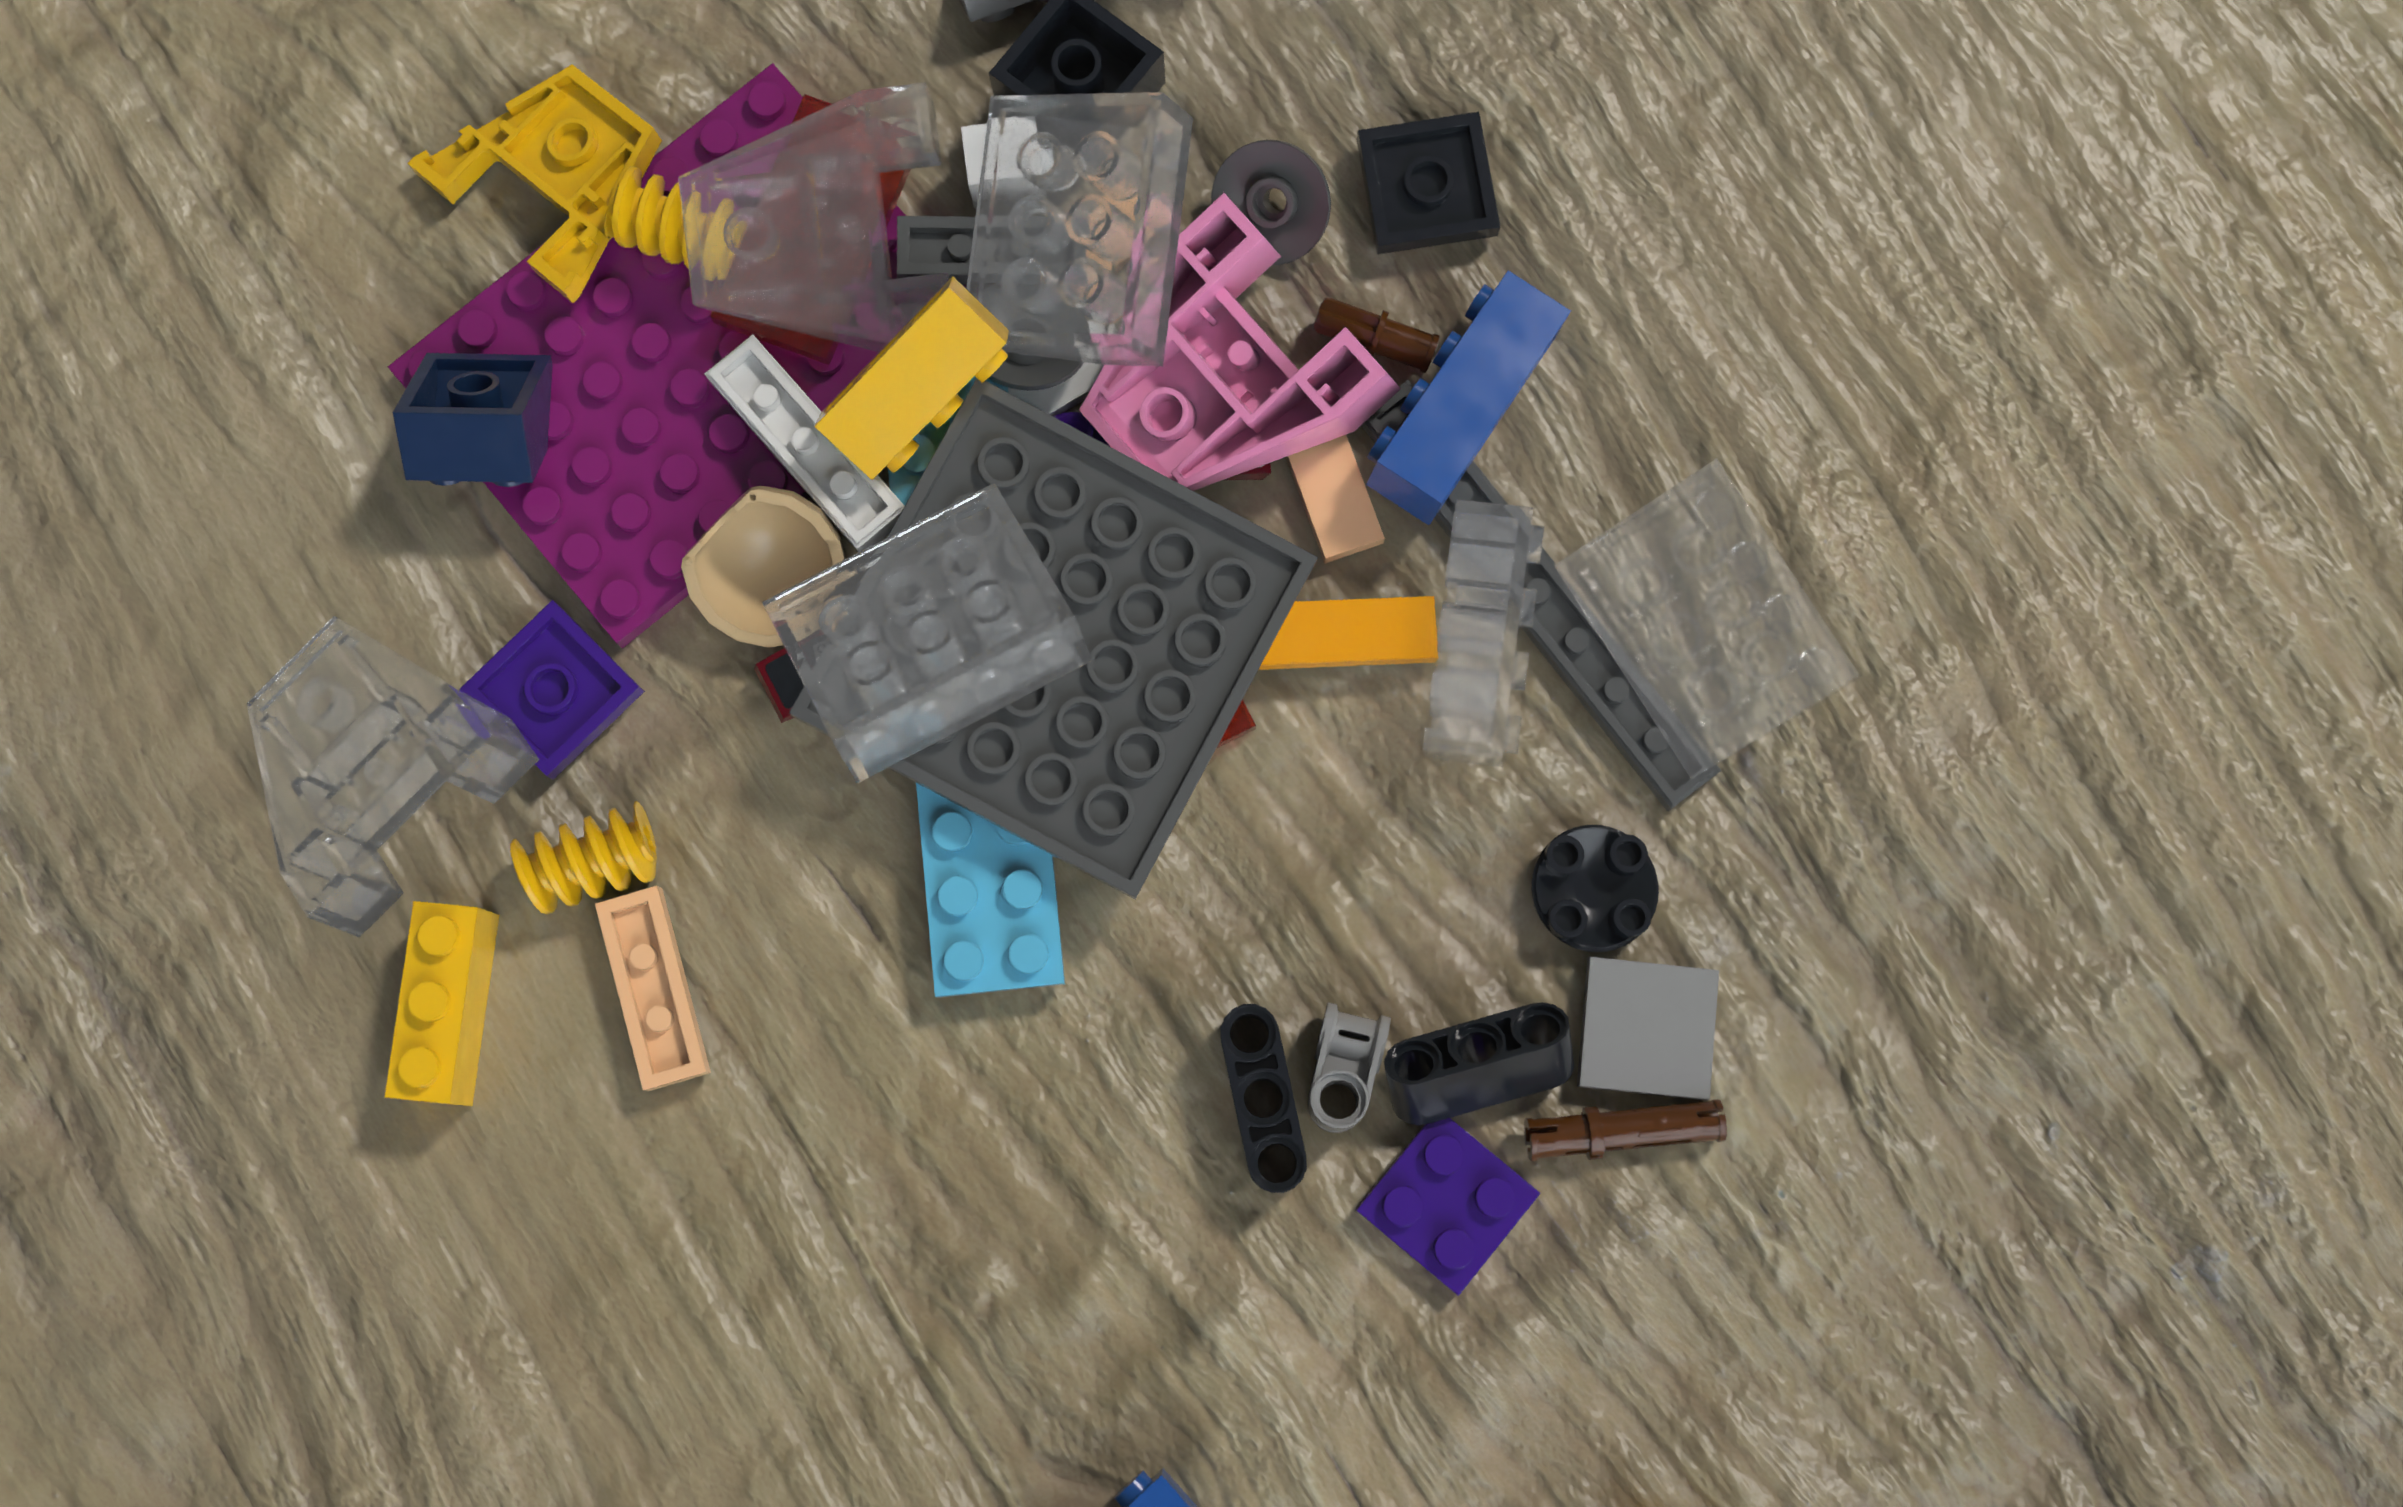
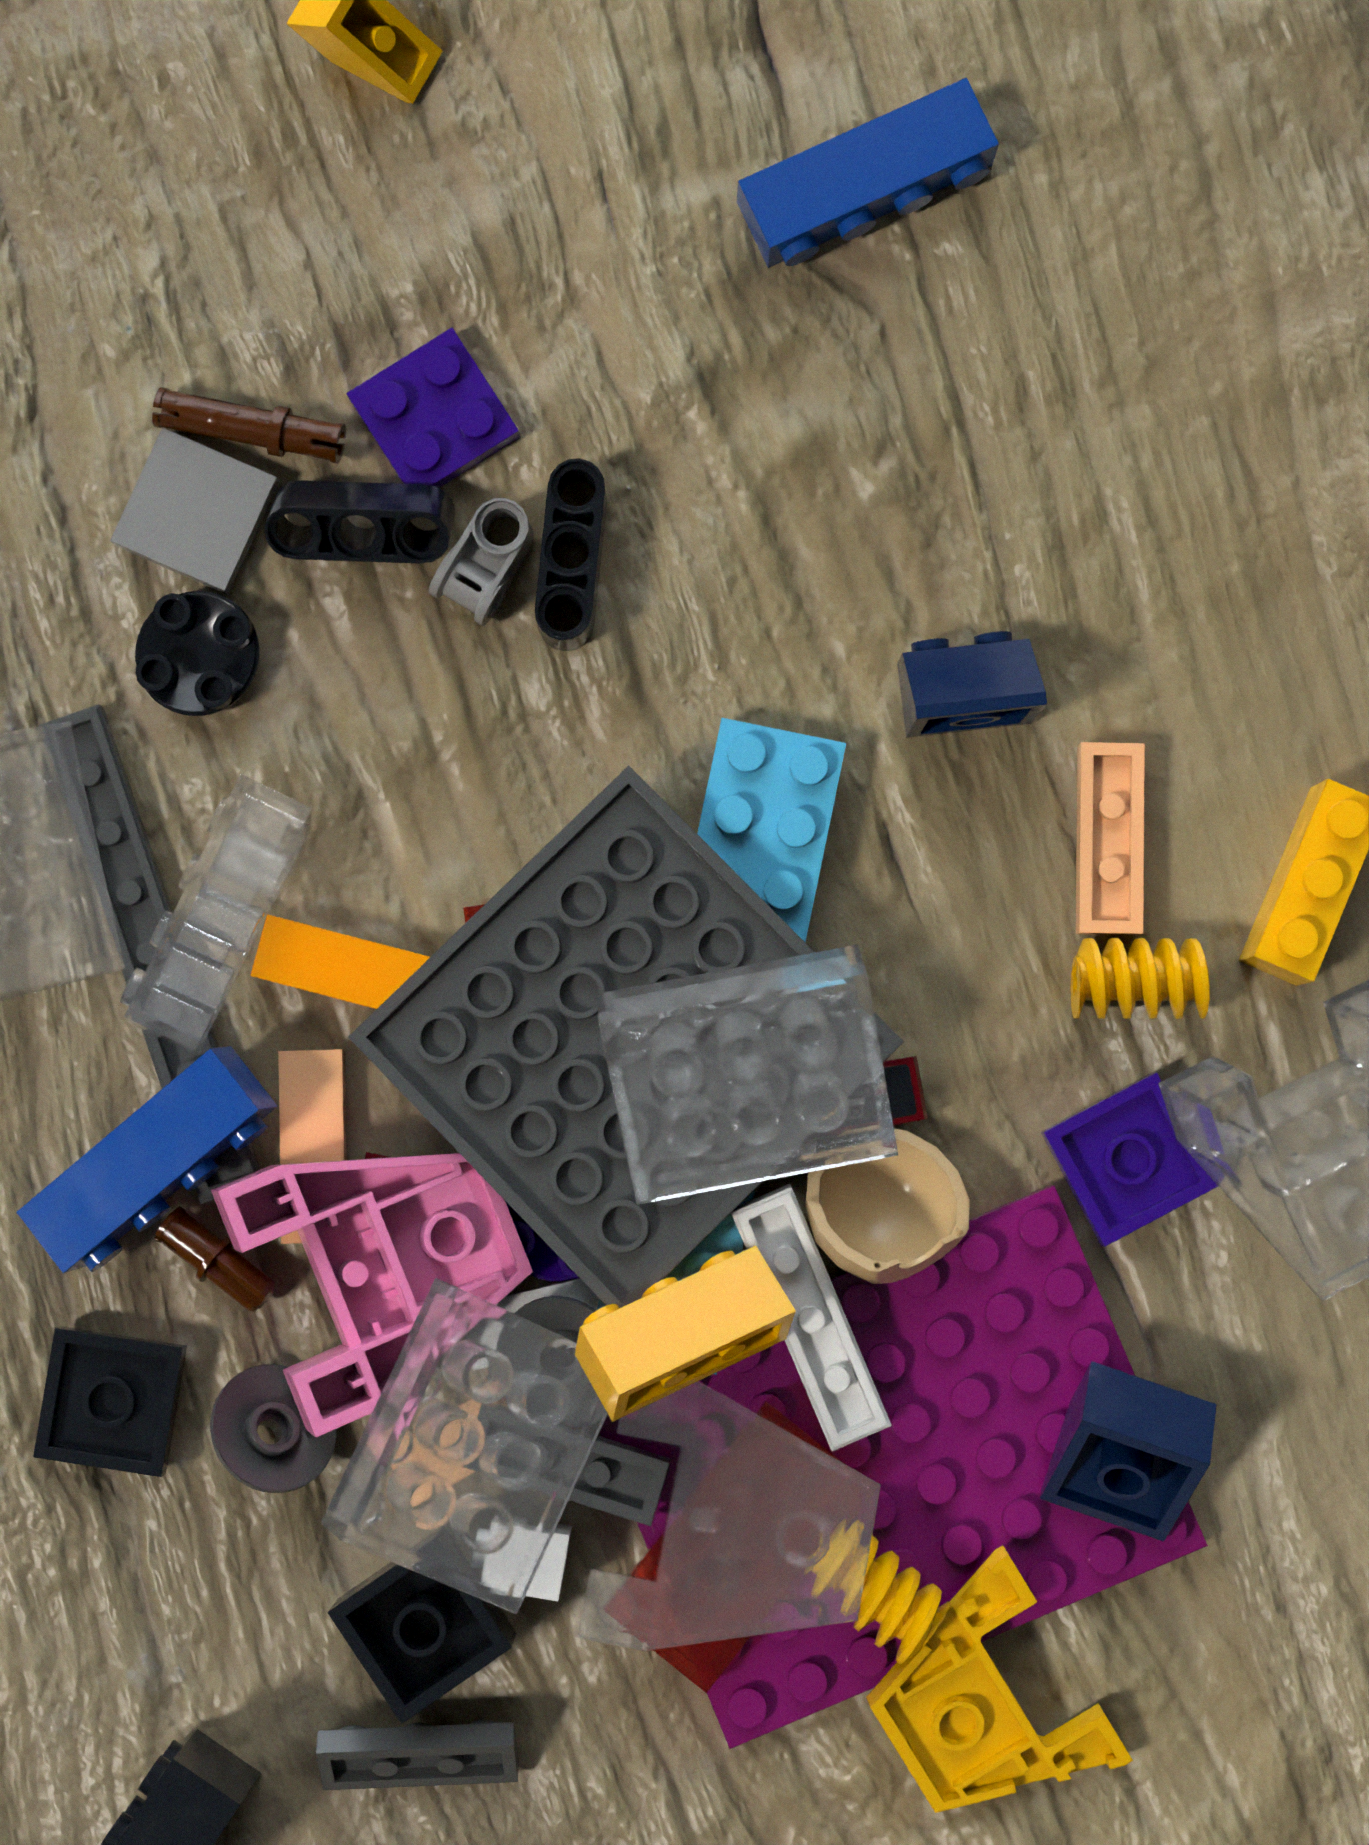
camera: 165 degrees left, 5 degrees up
none -> dark blue slope [897,631,1047,738]

